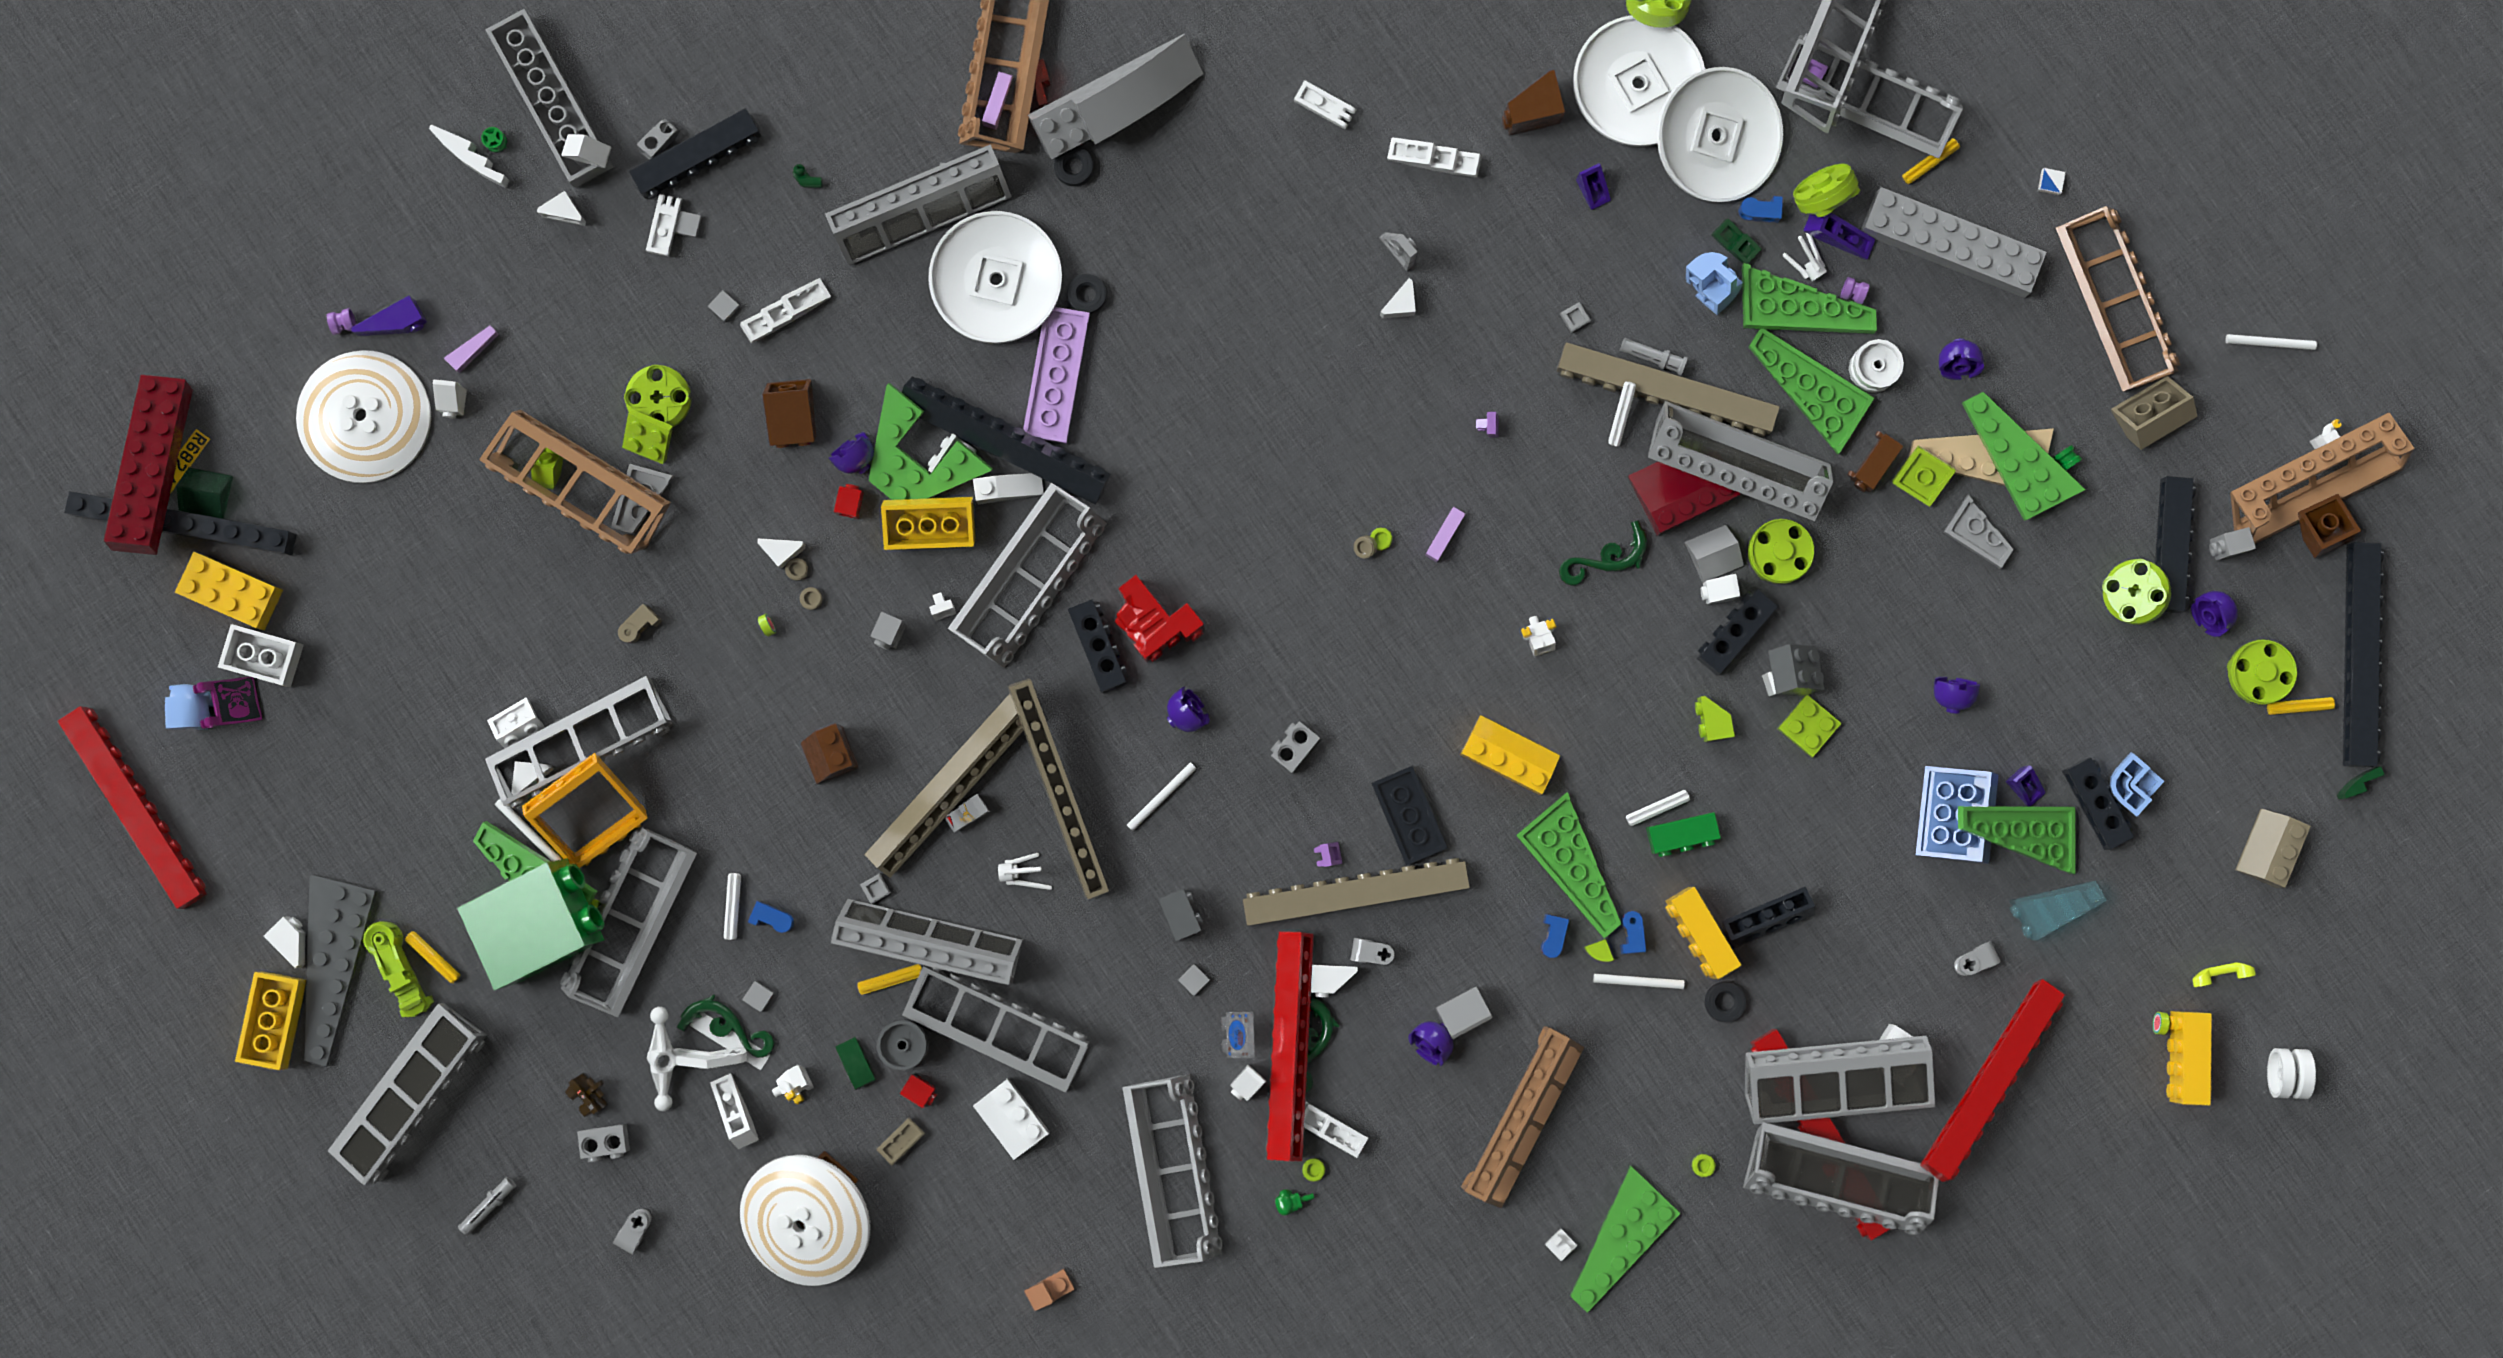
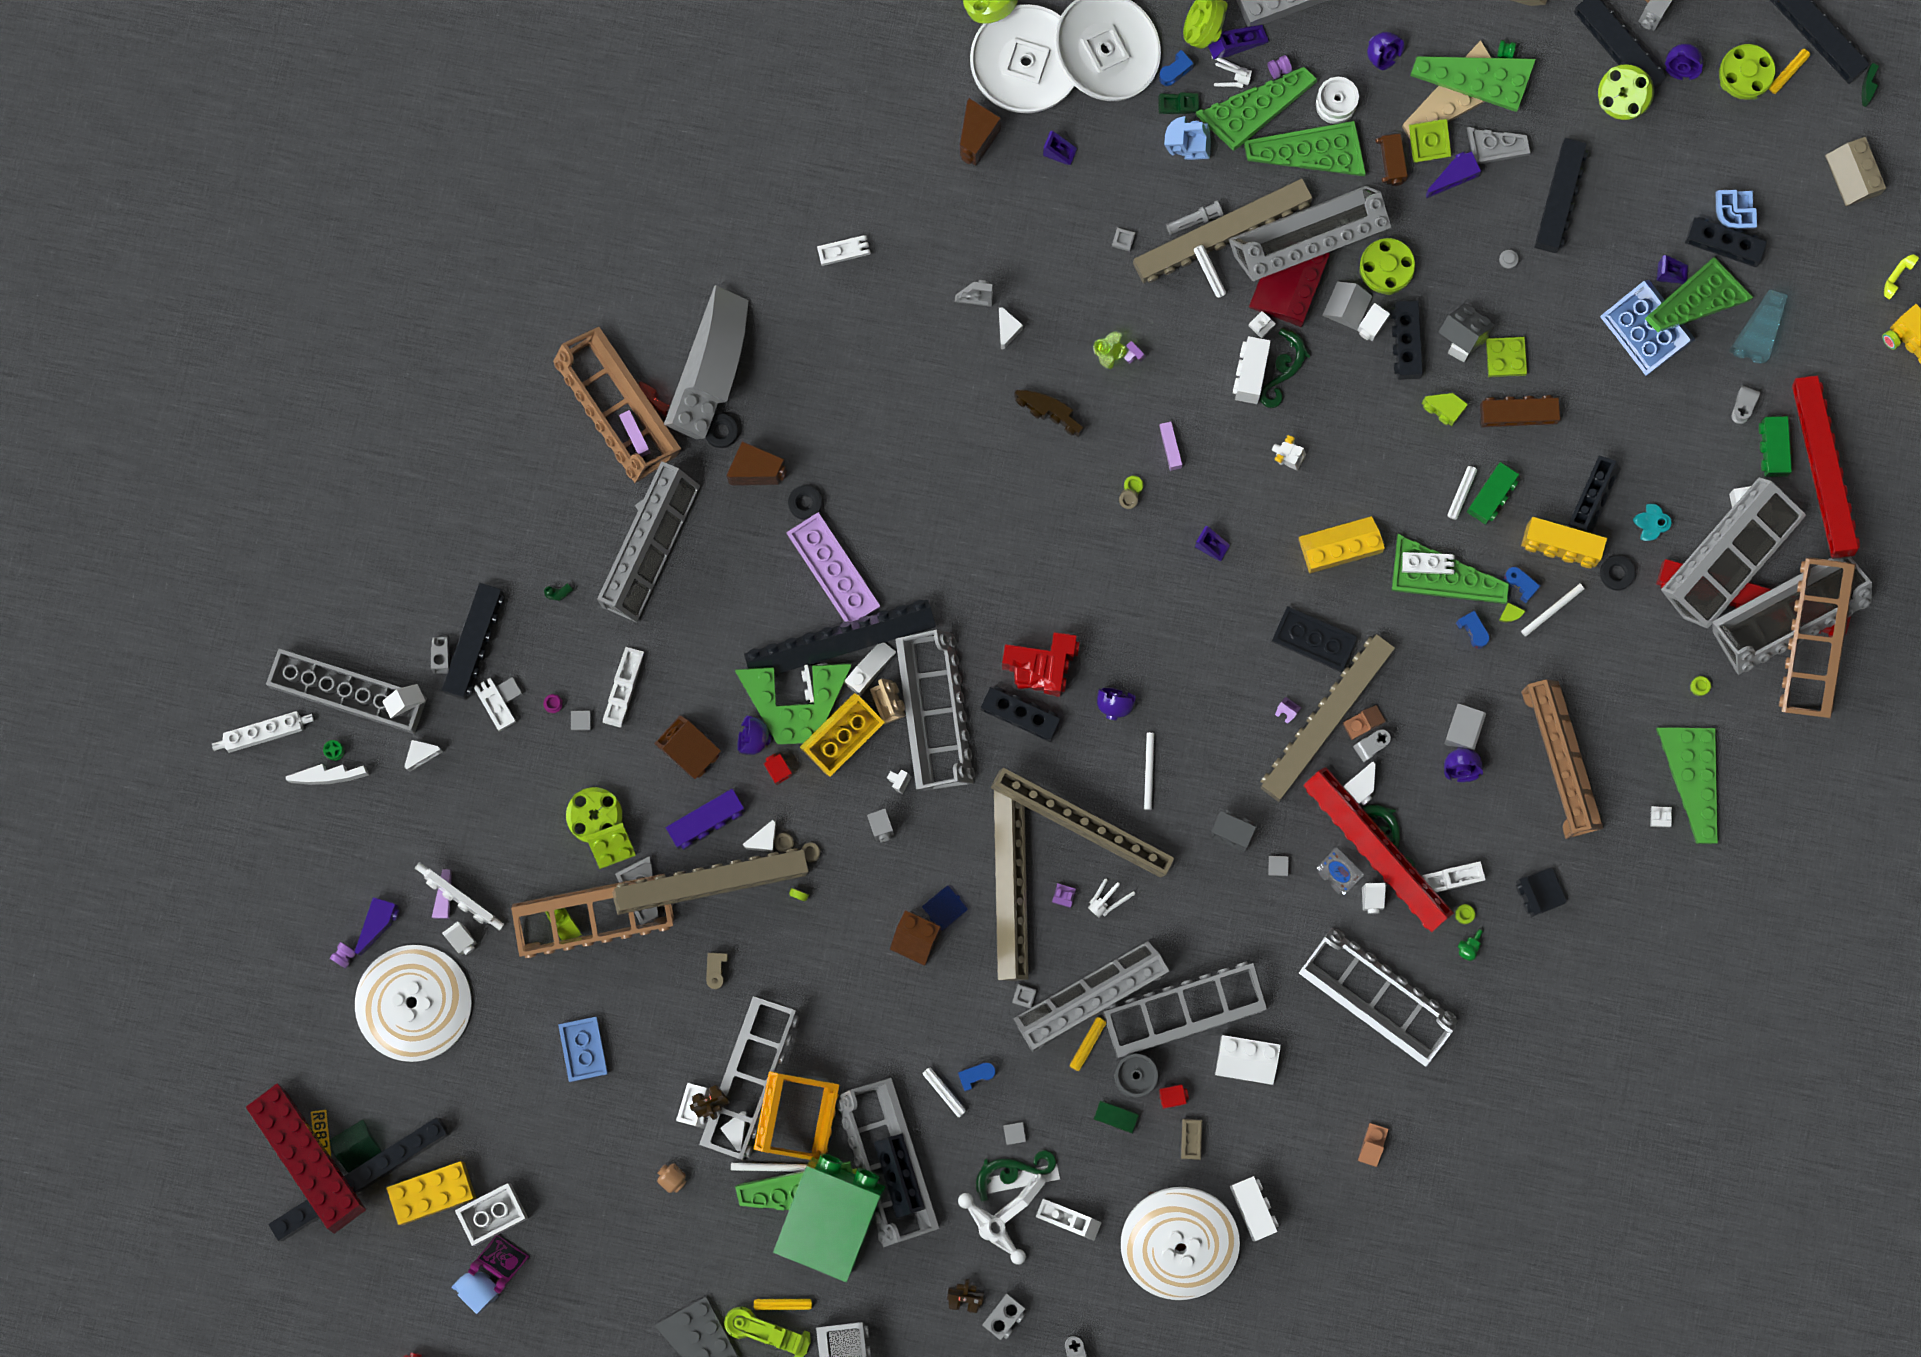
camera: 35 degrees left, 5 degrees down
white piece [772,1065,814,1104] -> none
white dish [929,211,1062,343] -> none
light grey leg [945,794,990,833] -> none
light grey brick [1271,721,1320,774] -> none
white slope [1387,138,1482,178] -> none
dark purple cylinder [1934,677,1980,714] -> none
none -> white plate [212,711,314,753]
none -> white plate [415,862,504,930]
none -> magenta plate [543,694,563,713]
none -> medium blue plate [558,1017,608,1082]
none -> dark tan brick [612,848,809,915]
none -> medium nougat head [657,1164,687,1193]
none -> dark purple brick [665,789,745,850]
none -> dark brown hips [689,1085,730,1120]
none -> reddish brown slope [726,442,787,486]
none -> tan bracket [870,679,906,725]
none -> black brick [874,1133,925,1218]
none -> clear blue piece [922,885,968,931]
none -> dark brown slope [1014,390,1083,437]
none -> medium lavender tile [1052,883,1076,908]
none -> clear neon green plate [1093,332,1127,369]
none -> dark purple slope [1195,526,1230,561]
none -> white brick [1230,1176,1279,1241]
none -> white brick [1233,336,1270,404]
none -> white tile [1248,311,1275,338]
none -> nougat slope [1343,705,1386,740]
none -> white hinge [1402,552,1455,575]
none -> dark purple slope [1426,151,1481,198]
none -> reddish brown brick [1480,395,1560,427]
none -> light grey plate [1499,250,1518,269]
none -> black bracket [1516,868,1566,918]
none -> black brick [1534,138,1588,253]
none -> teal plate [1633,504,1672,541]
none -> green brick [1759,416,1792,477]
none -> medium nougat window [1779,557,1856,718]

